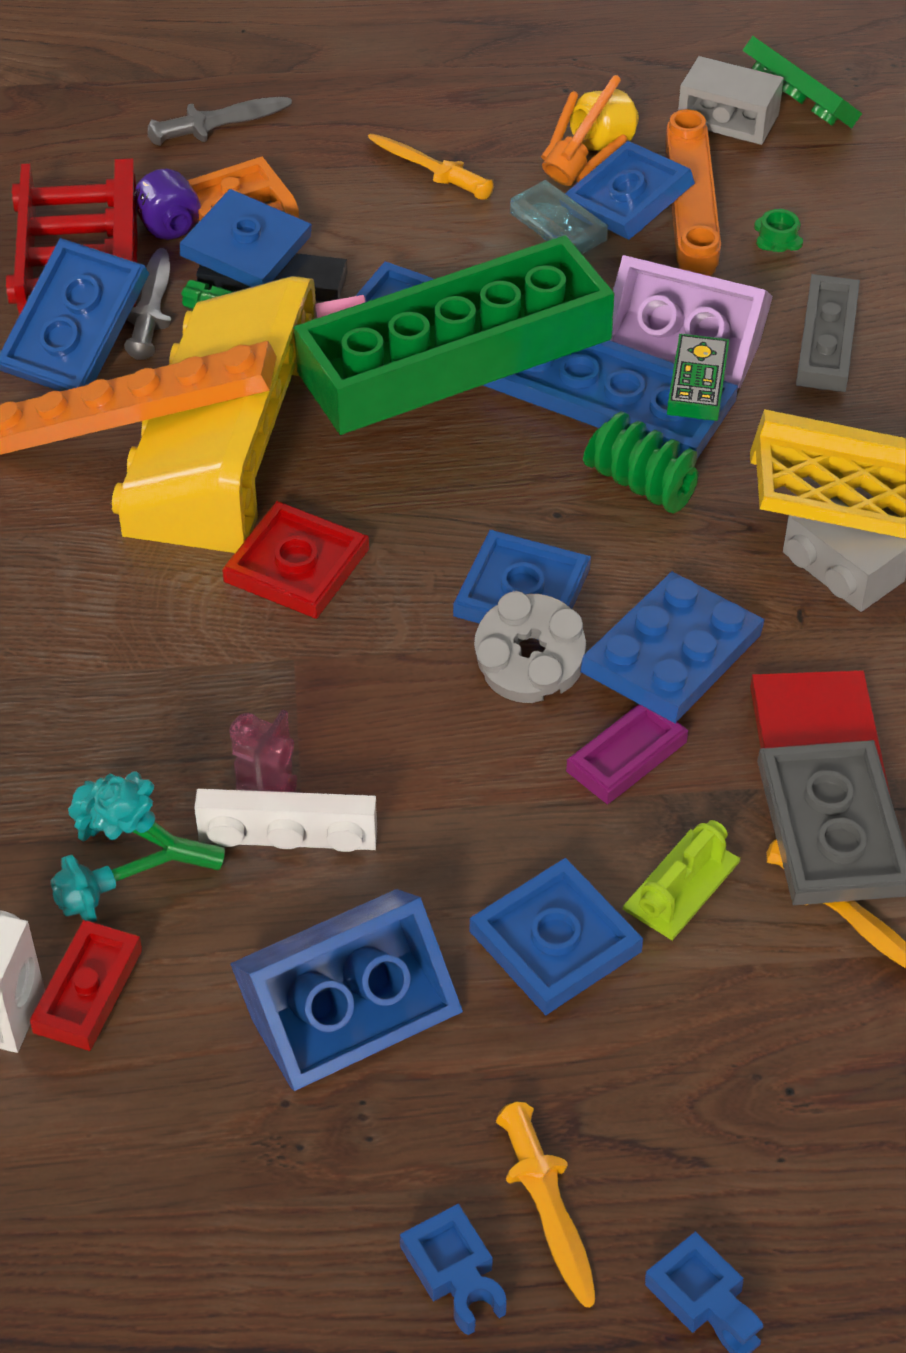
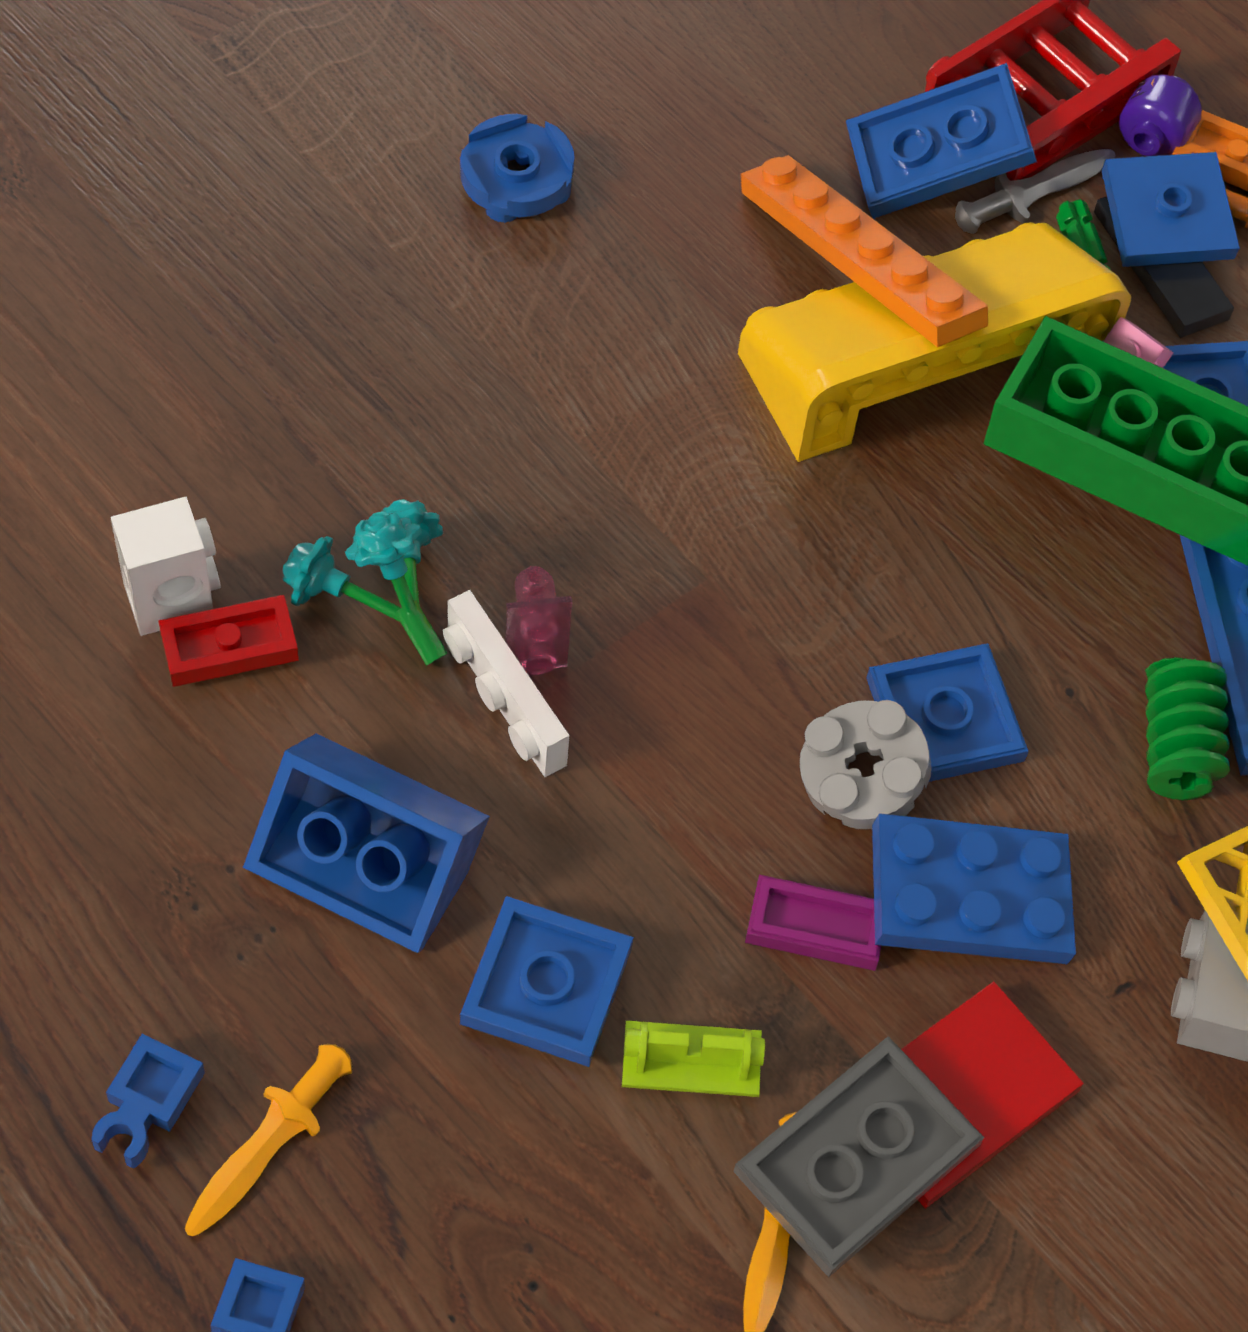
camera: 50 degrees right, 10 degrees up
red tile [222,501,369,619] -> none

